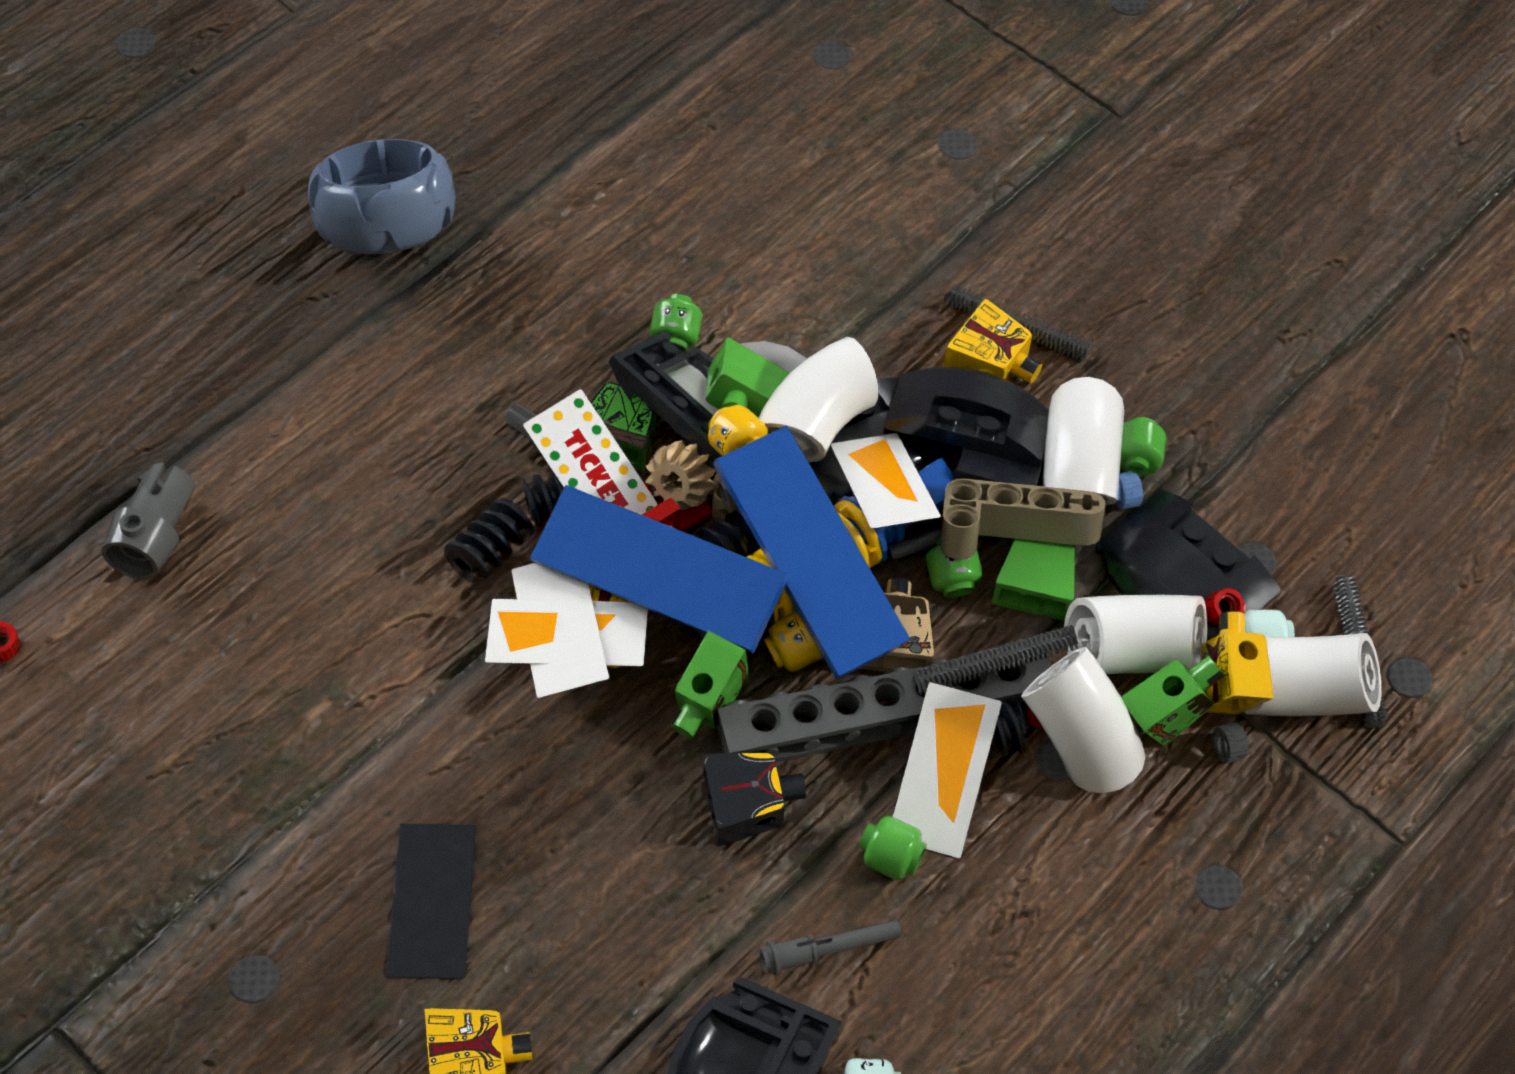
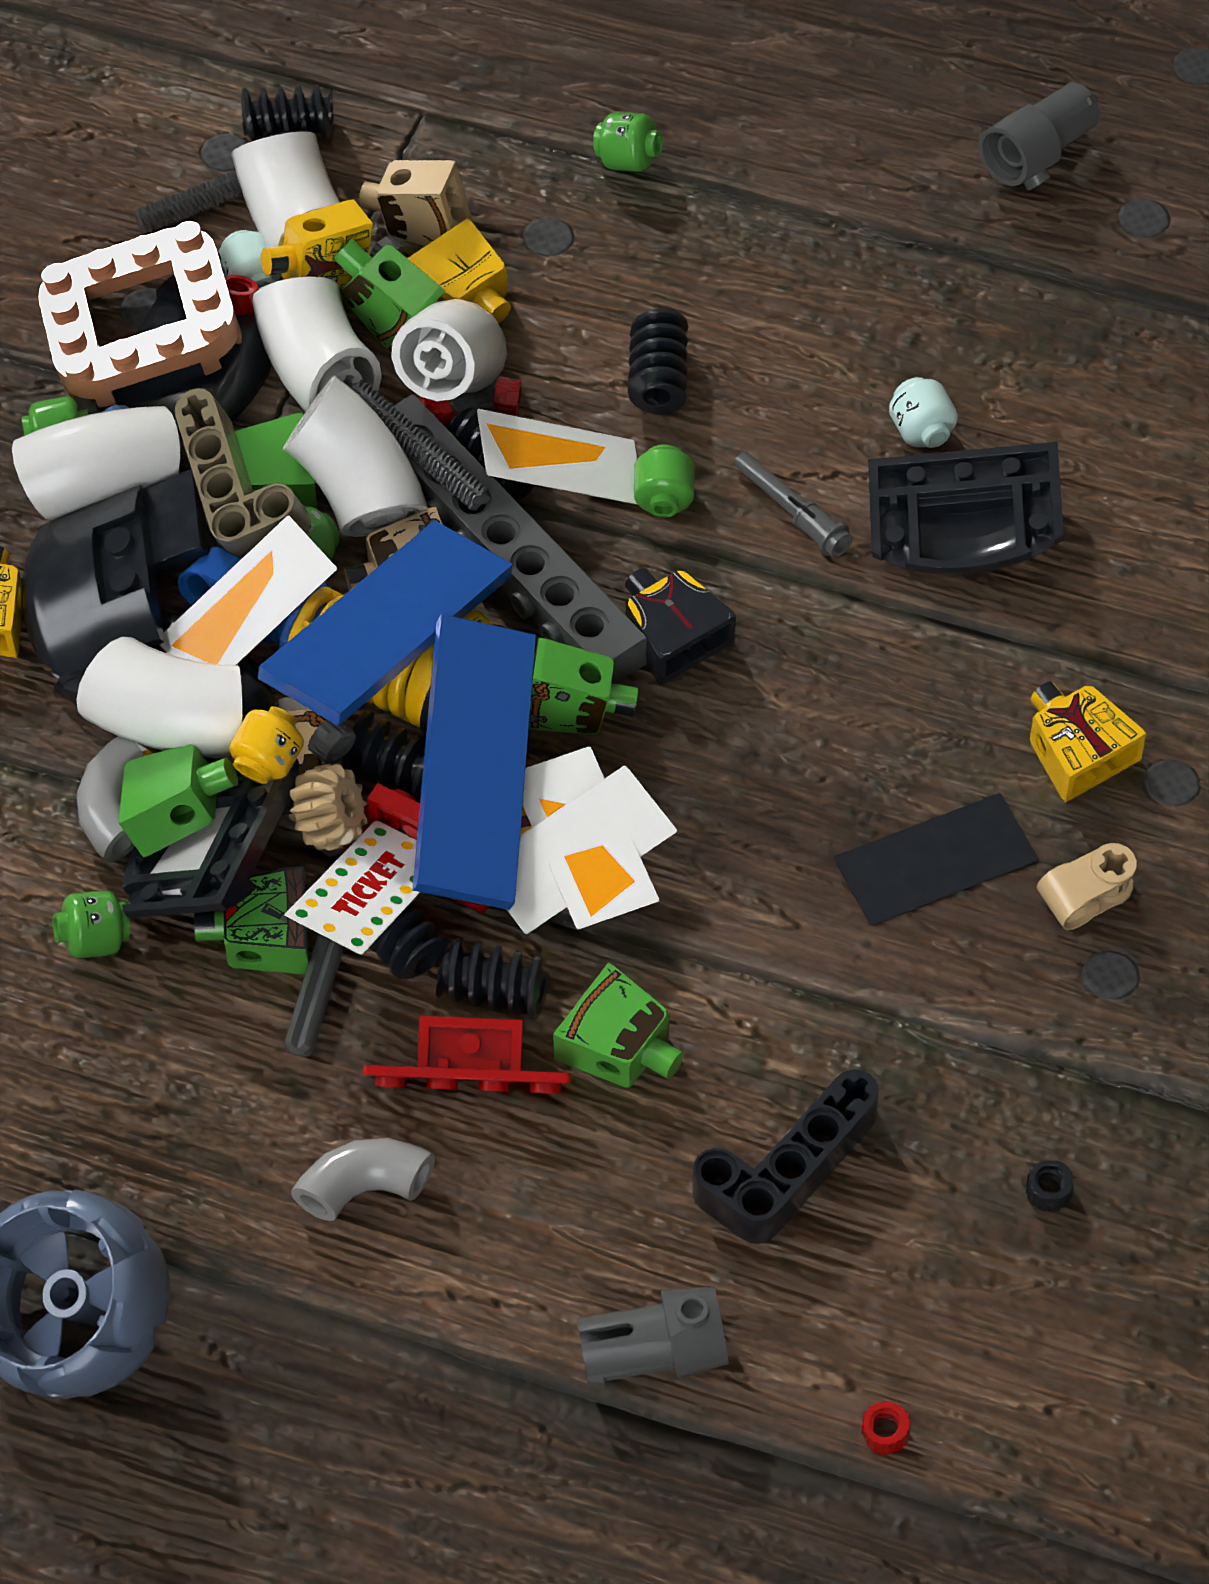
camera: 110 degrees left, 0 degrees up
none -> plate [39,221,242,407]
none -> black piece [241,84,335,141]
none -> white brick [283,376,428,537]
none -> light grey cylinder [291,1138,435,1221]
none -> tan torso [359,160,472,246]
none -> red bracket [363,1016,573,1094]
none -> yellow torso [407,218,511,323]
none -> red axle [493,376,522,417]
none -> bright green torso [553,963,684,1087]
none -> bright green head [593,112,663,172]
none -> black piece [628,309,689,415]
none -> black beam [692,1069,879,1244]
none -> black axle [1025,1160,1074,1212]
none -> tan piece [1037,843,1137,930]

